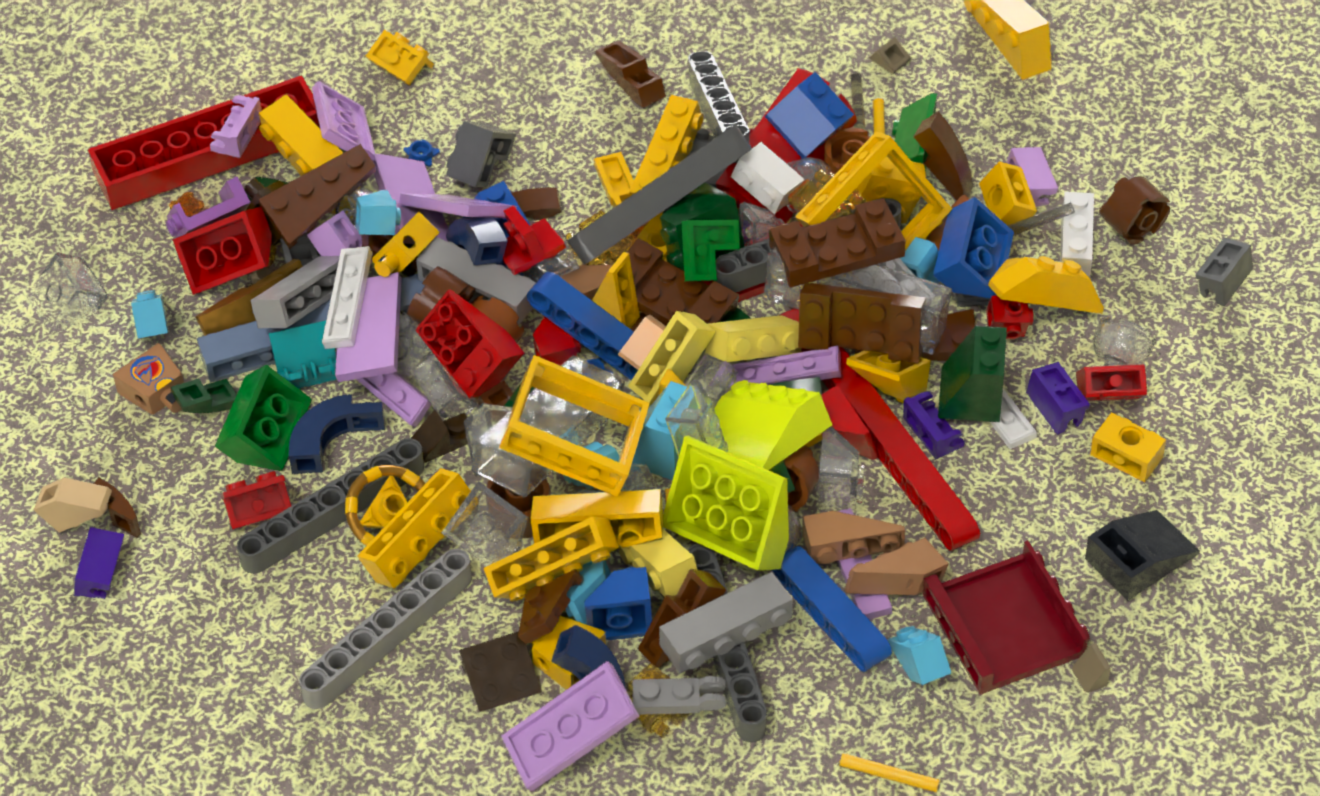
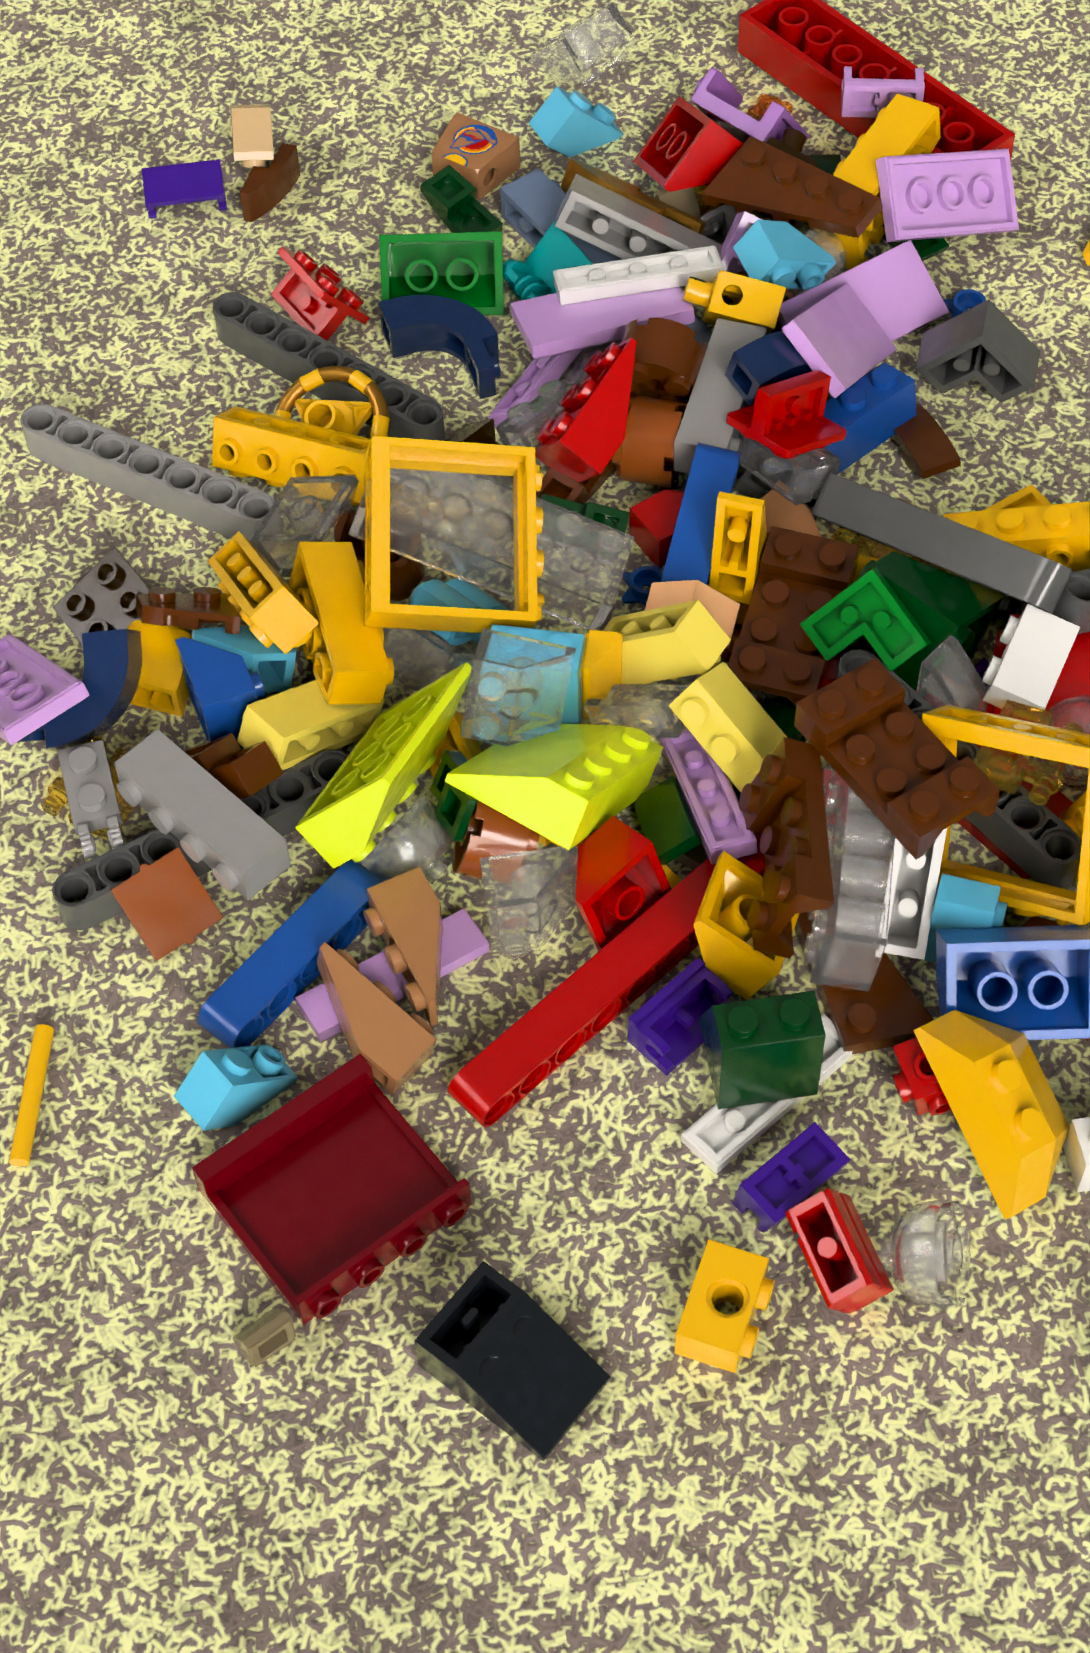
camera: 75 degrees right, 5 degrees up
none -> dark orange piece [110,847,223,961]

